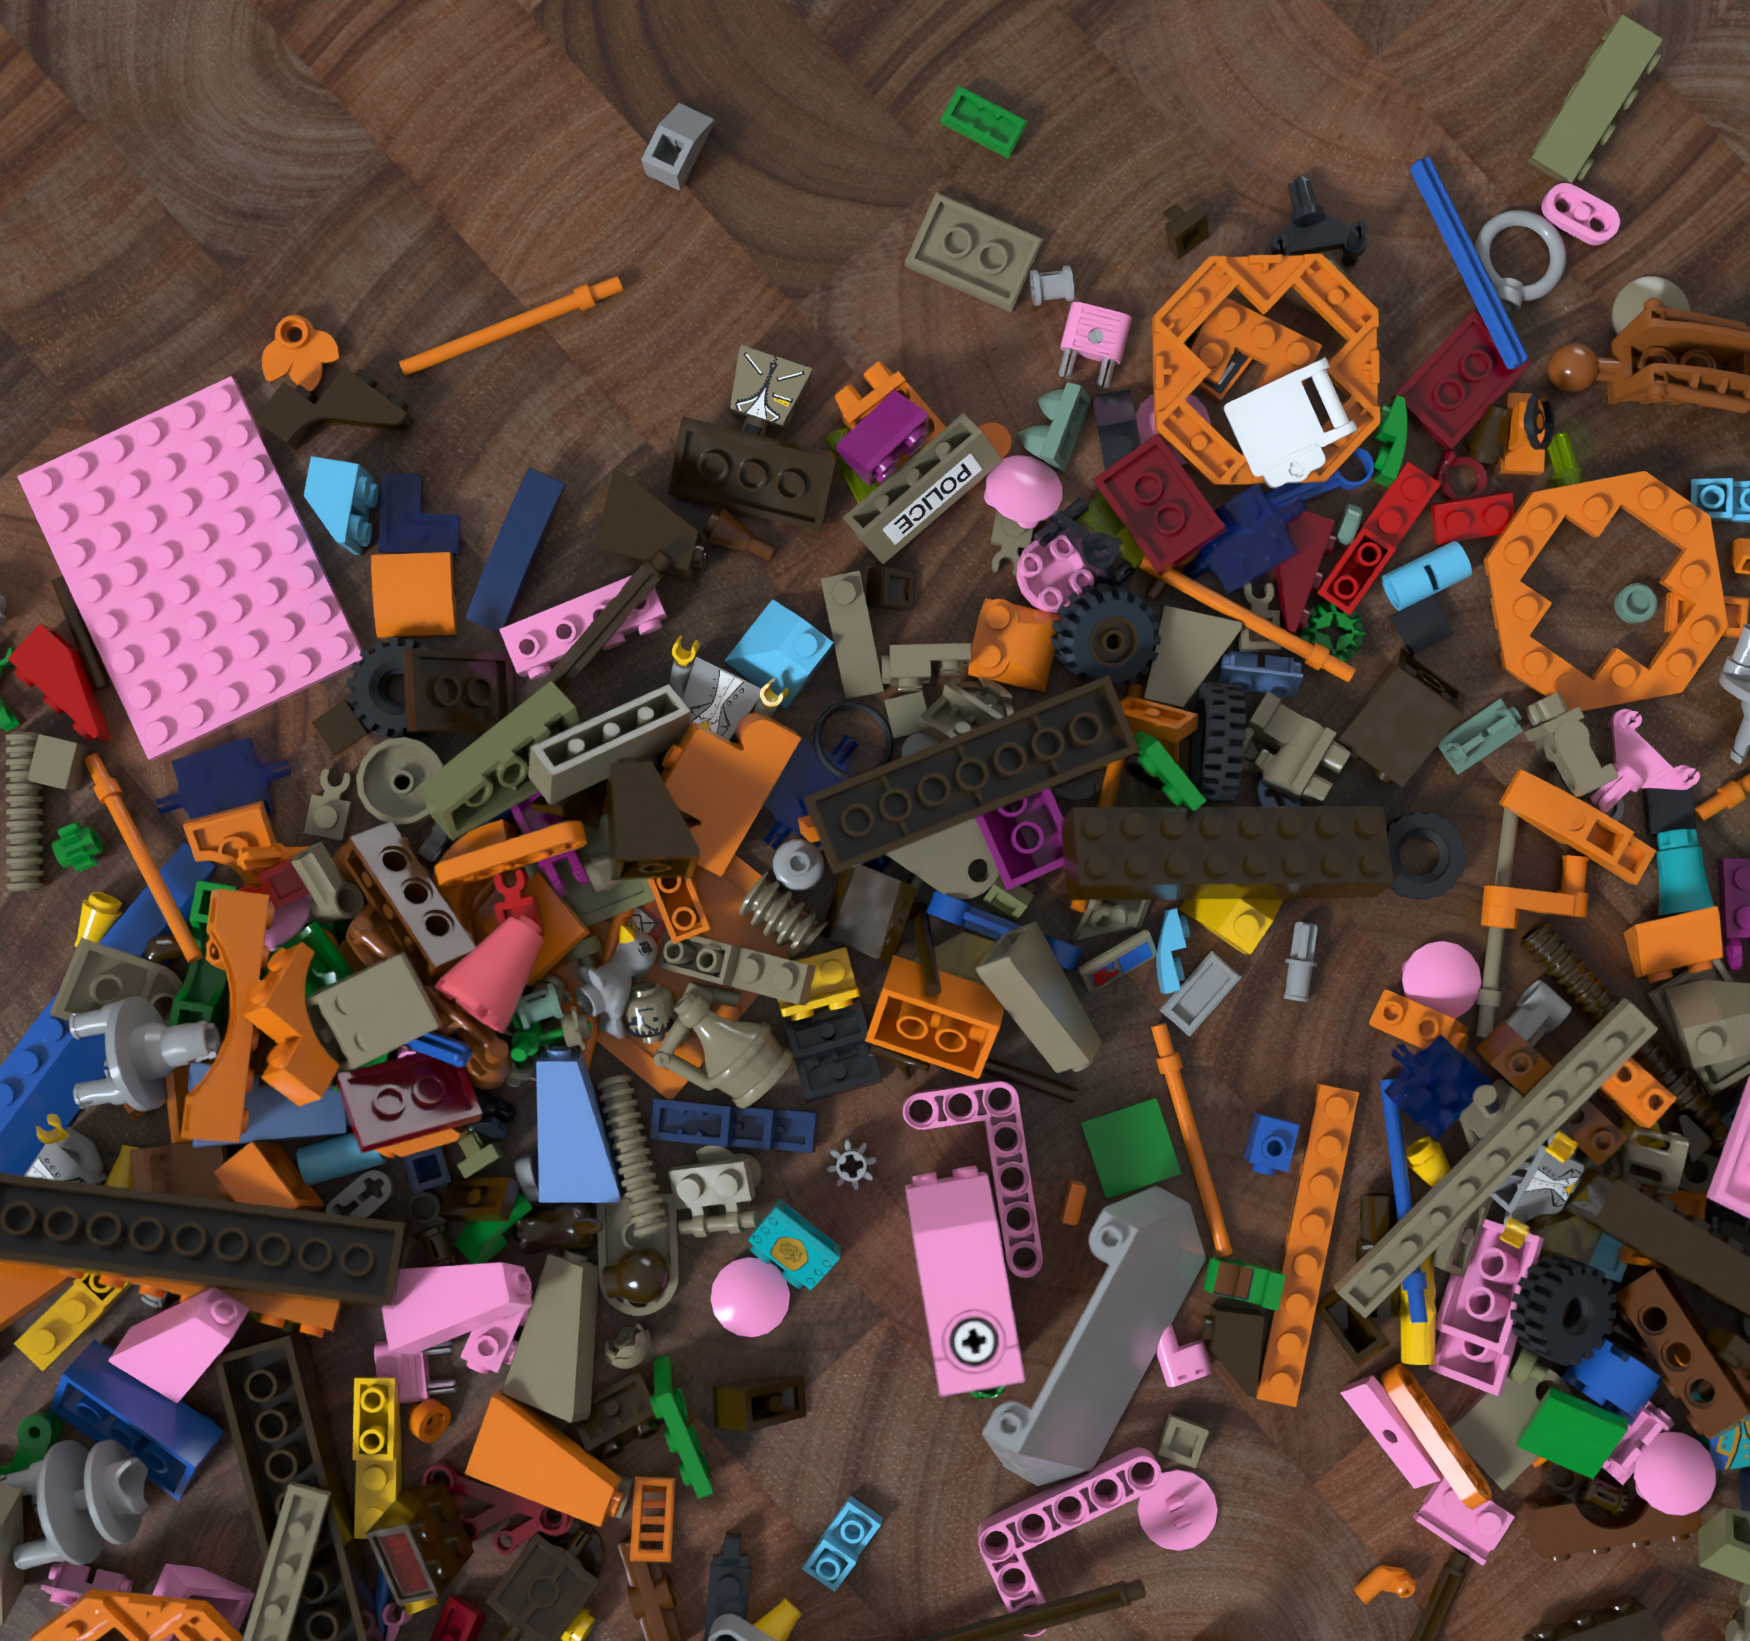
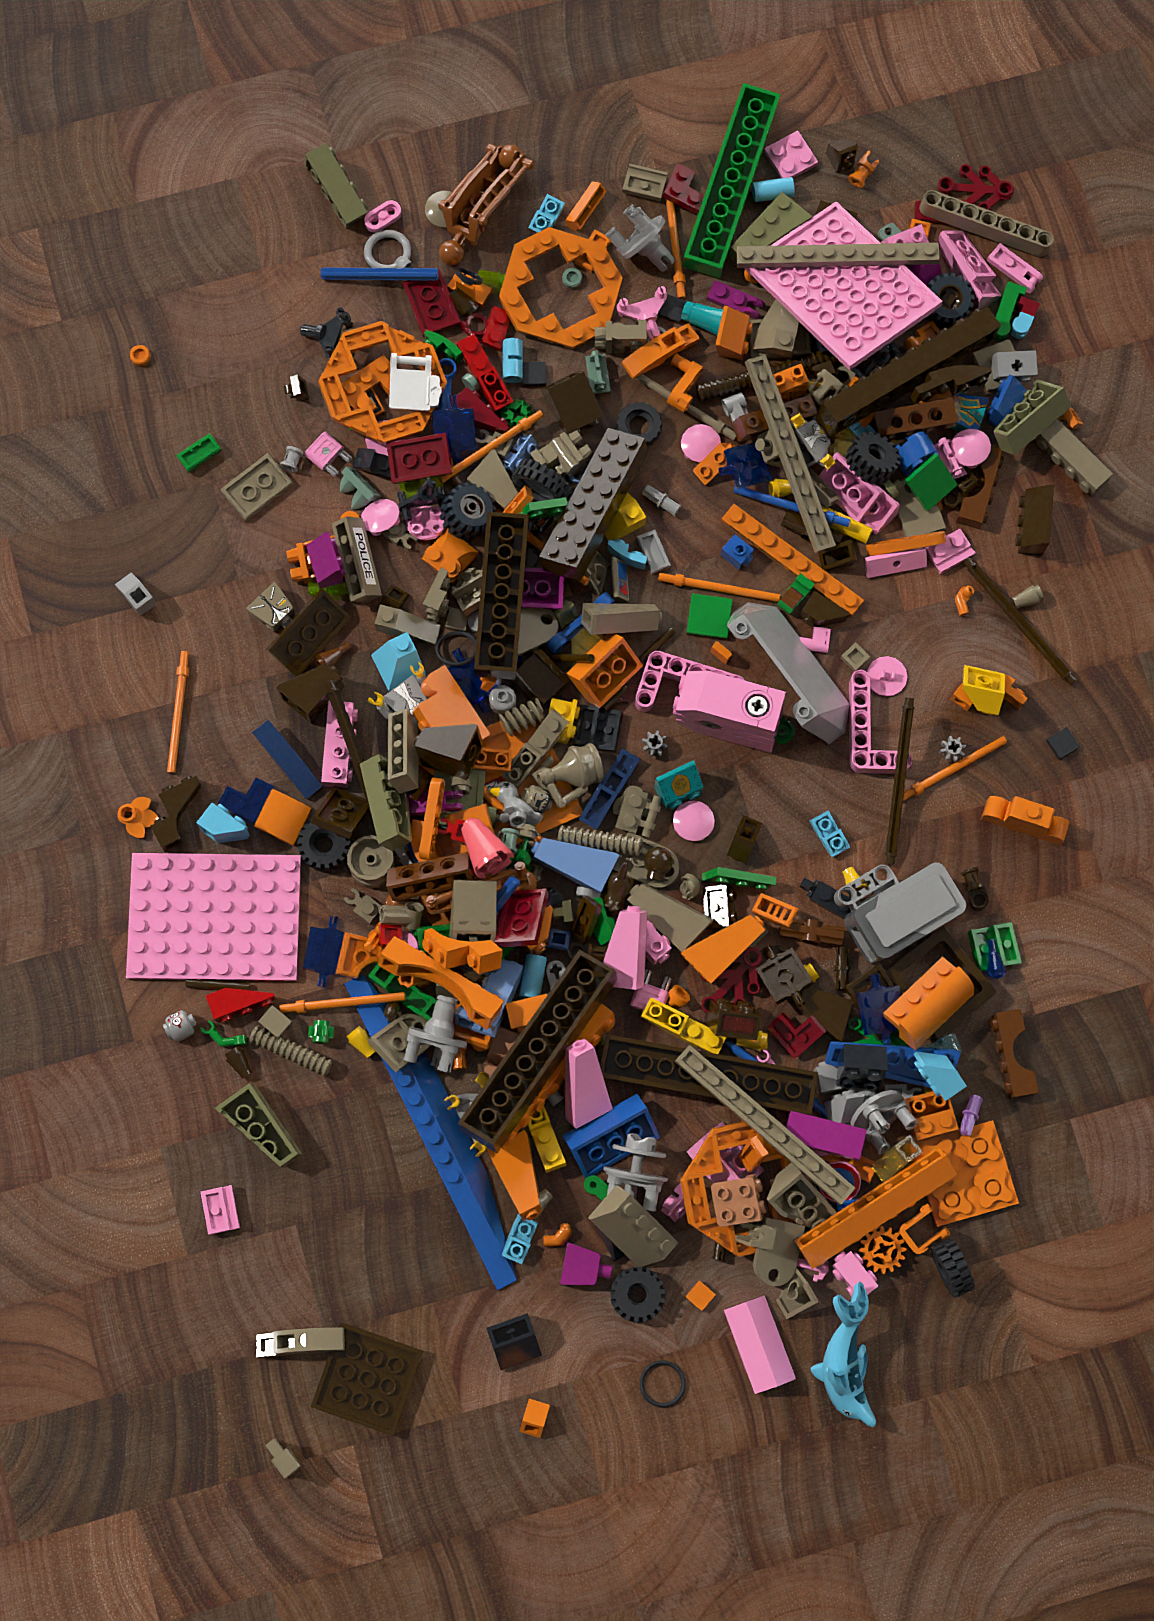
camera: 70 degrees left, 10 degrees down
dark brown tile [312,700,369,756] -> none

